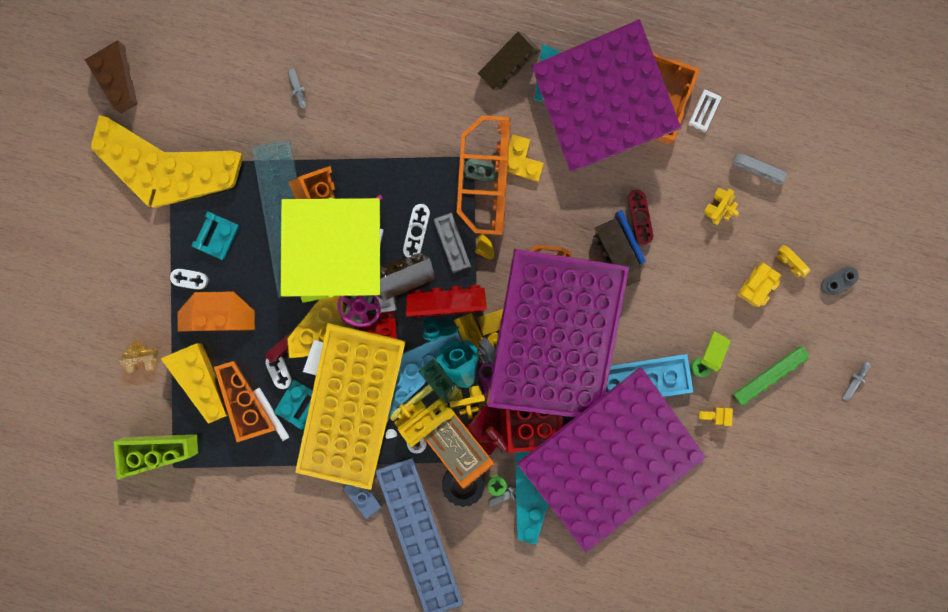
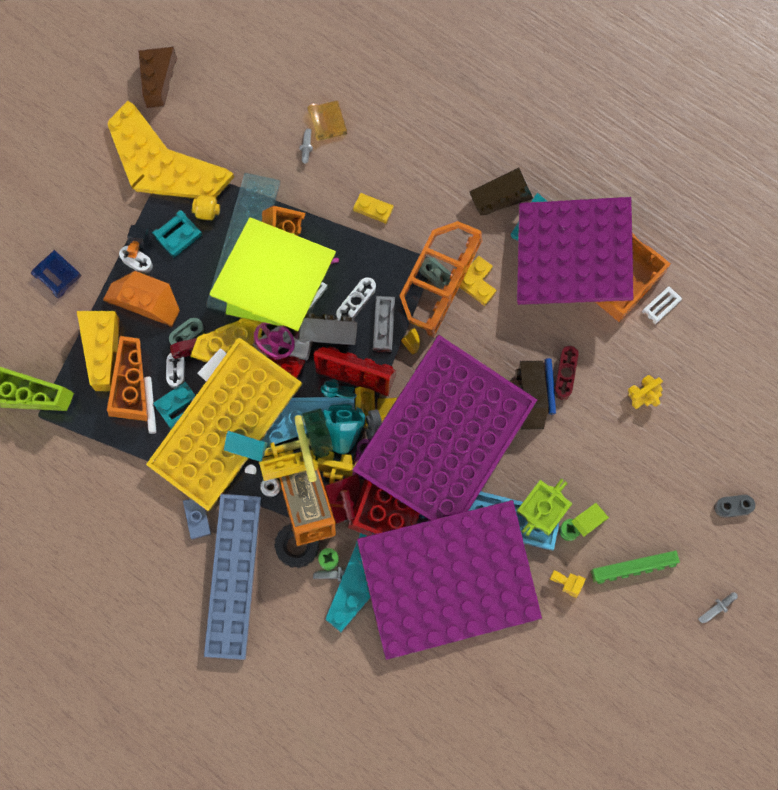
camera: 20 degrees right, 15 degrees down
clear yellow hips [118,340,158,373] -> none
light grey beam [732,153,788,184] -> none
yellow brick [737,262,781,307] -> none
yellow plate [777,245,810,277] -> none
none -> clear blue plate [31,250,82,298]
none -> black piece [127,225,149,259]
none -> sand green plate [169,318,204,345]
none -> yellow head [192,195,220,221]
none -> teal slope [224,431,268,462]
none -> light yellow bar [294,415,317,482]
none -> clear yellow plate [307,100,347,141]
none -> yellow plate [353,193,394,224]
none -> lime plate [516,479,573,536]

